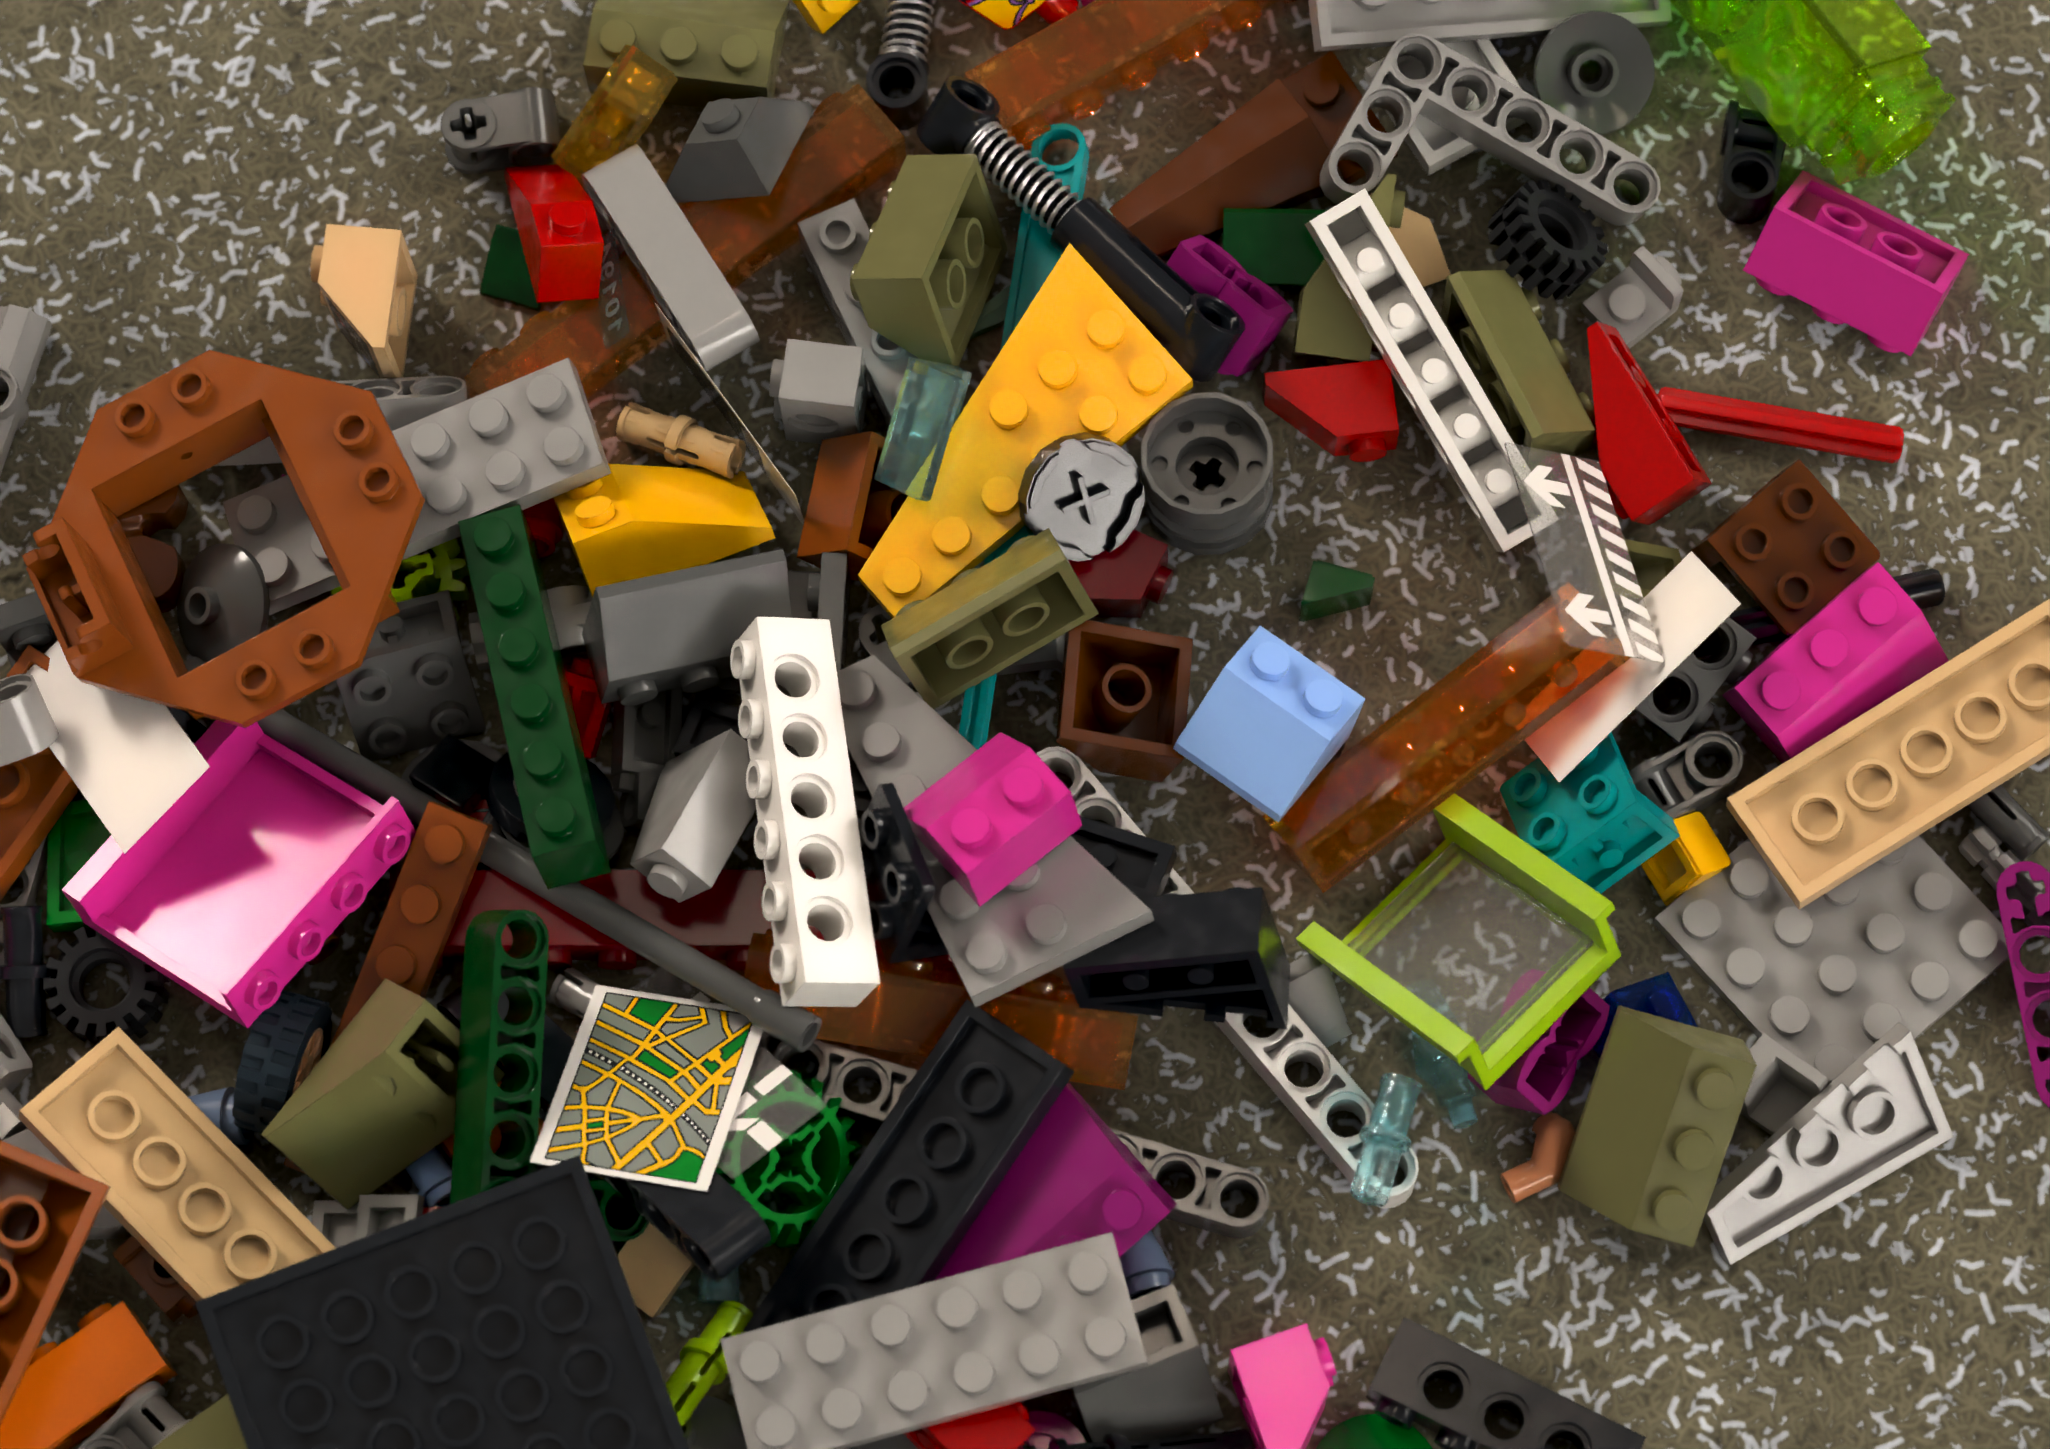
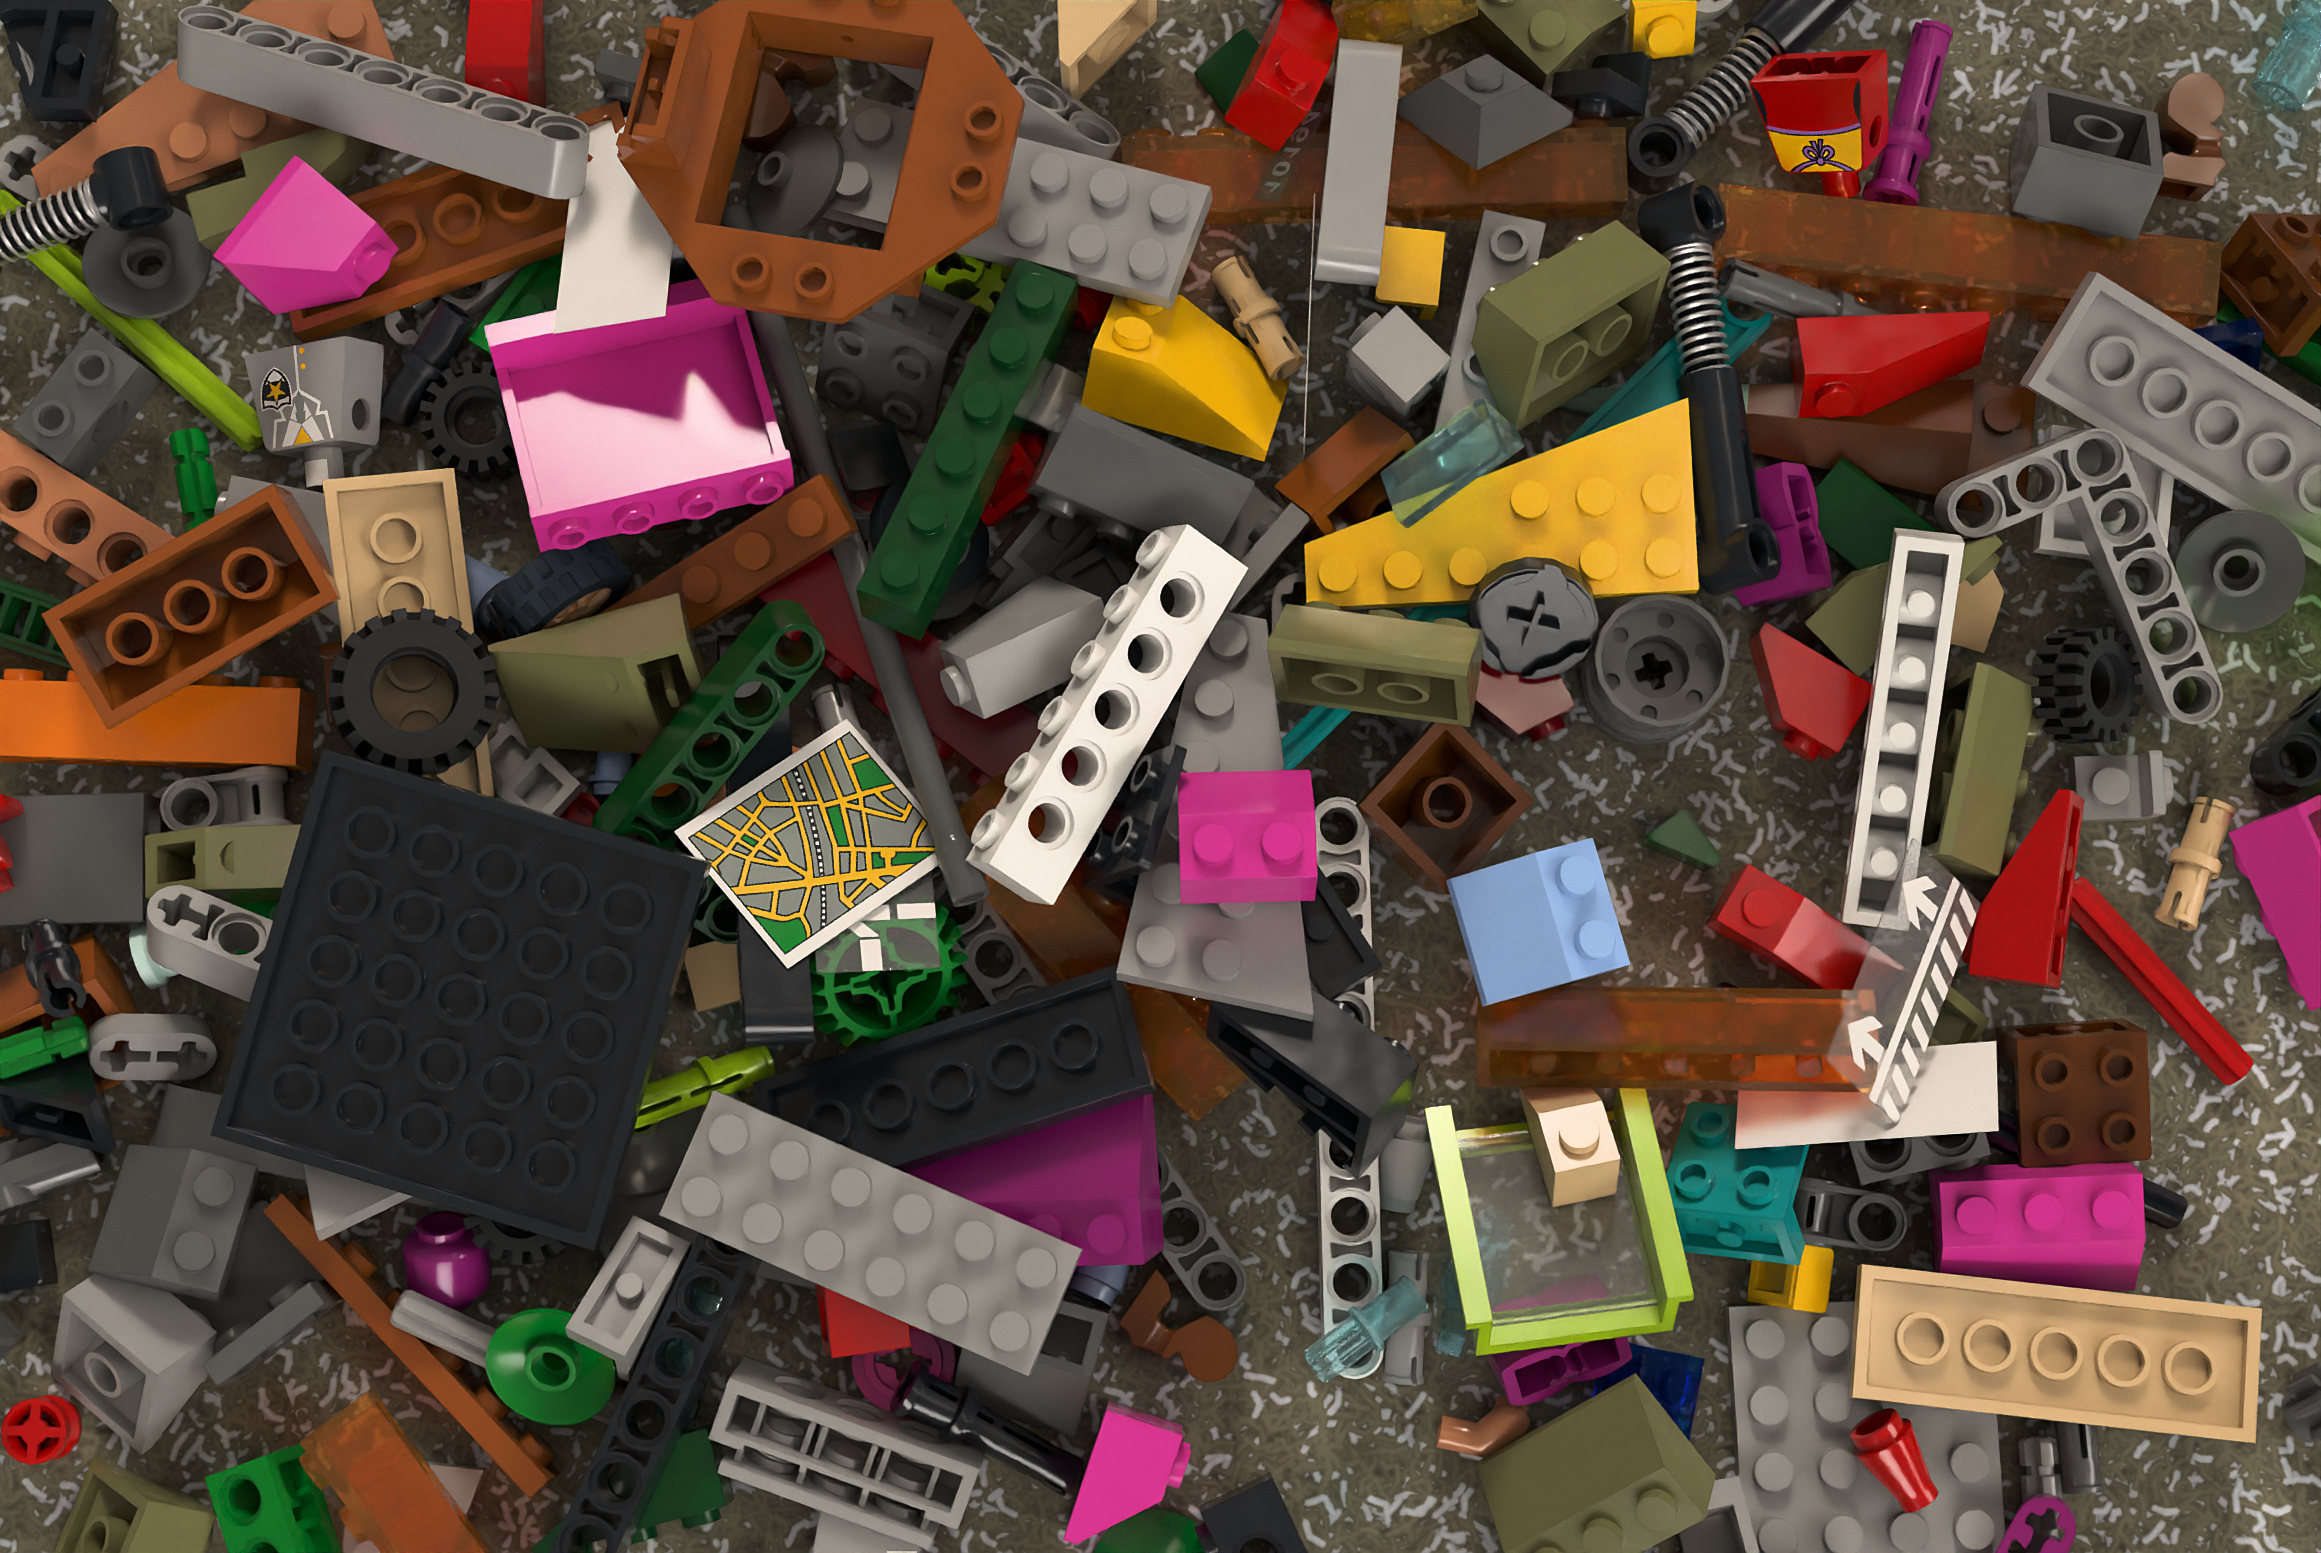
camera: 35 degrees right, 10 degrees up
none -> black tyre [329,608,499,776]
none -> reddish brown leg [1118,1267,1238,1382]
none -> yellow panel [1375,225,1445,320]
none -> light grey pin [1382,1249,1432,1385]
none -> tan slope [1519,1075,1620,1208]
none -> black bracket [1551,51,1652,122]
none -> red slope [1704,864,1904,1018]
none -> dark grey pin [1716,257,1895,322]
none -> red slope [1789,311,1991,418]
none -> red cone [1850,1408,1939,1513]
none -> tan pin [2155,797,2236,930]

